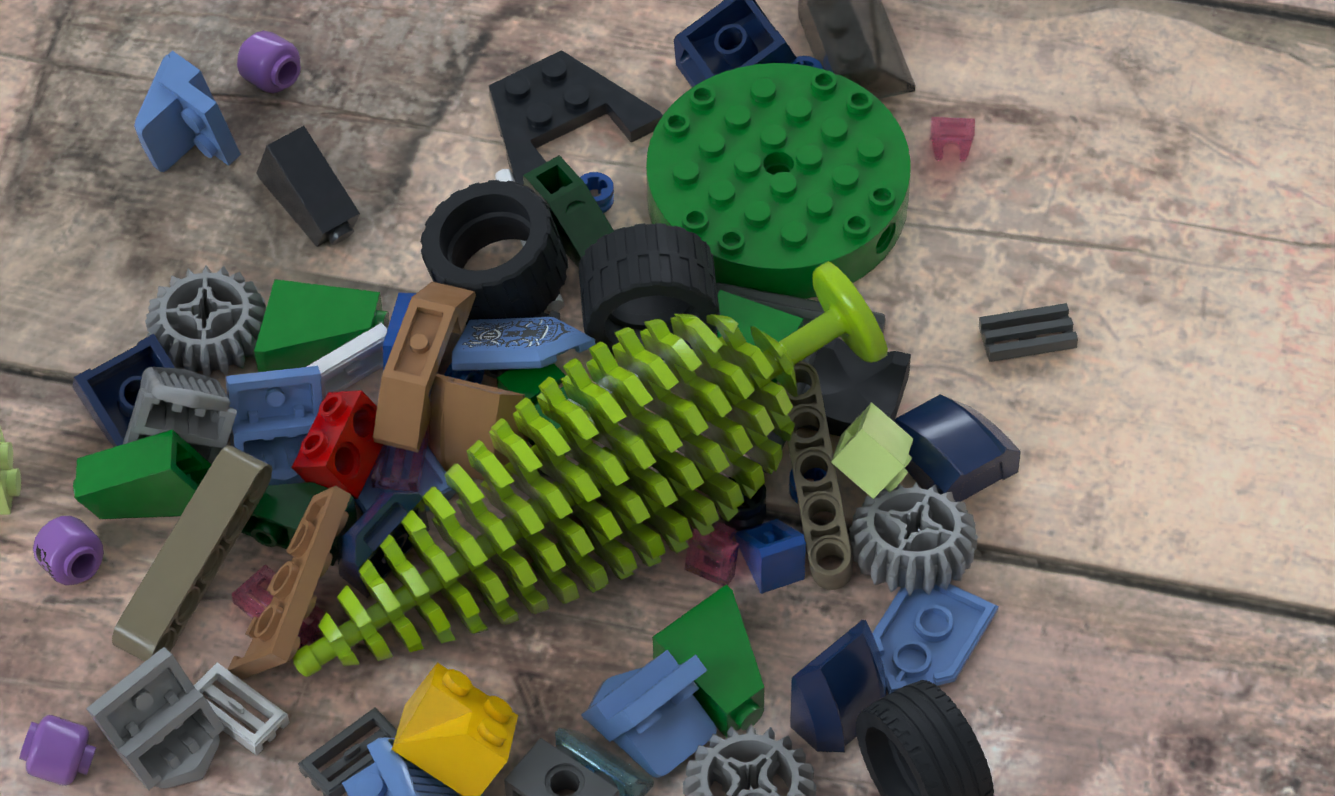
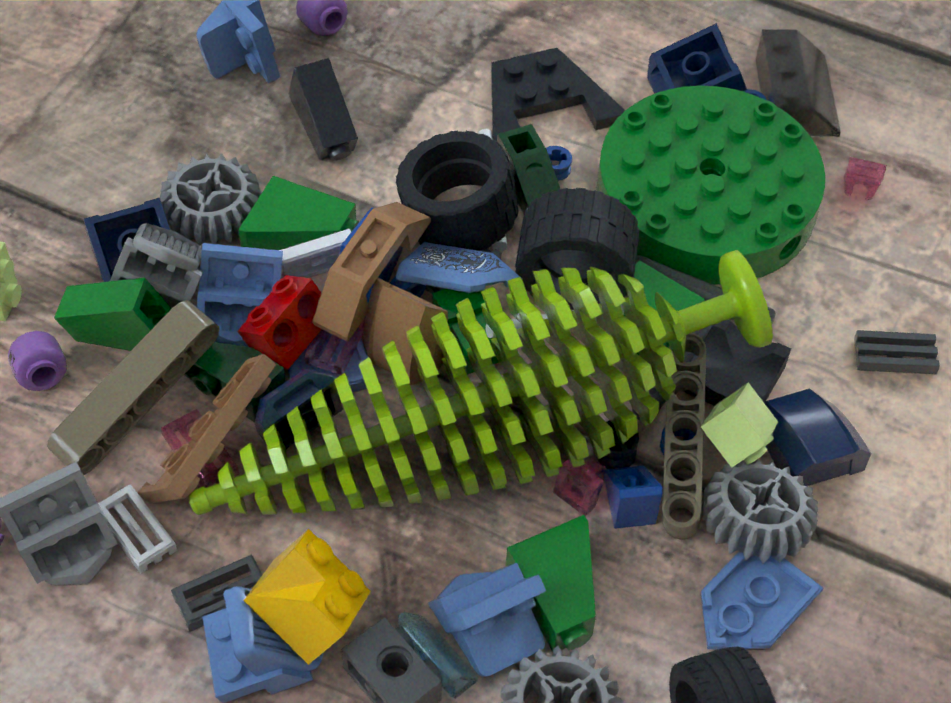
camera: 10 degrees right, 0 degrees up
dark blue slope [790,620,886,753] -> none

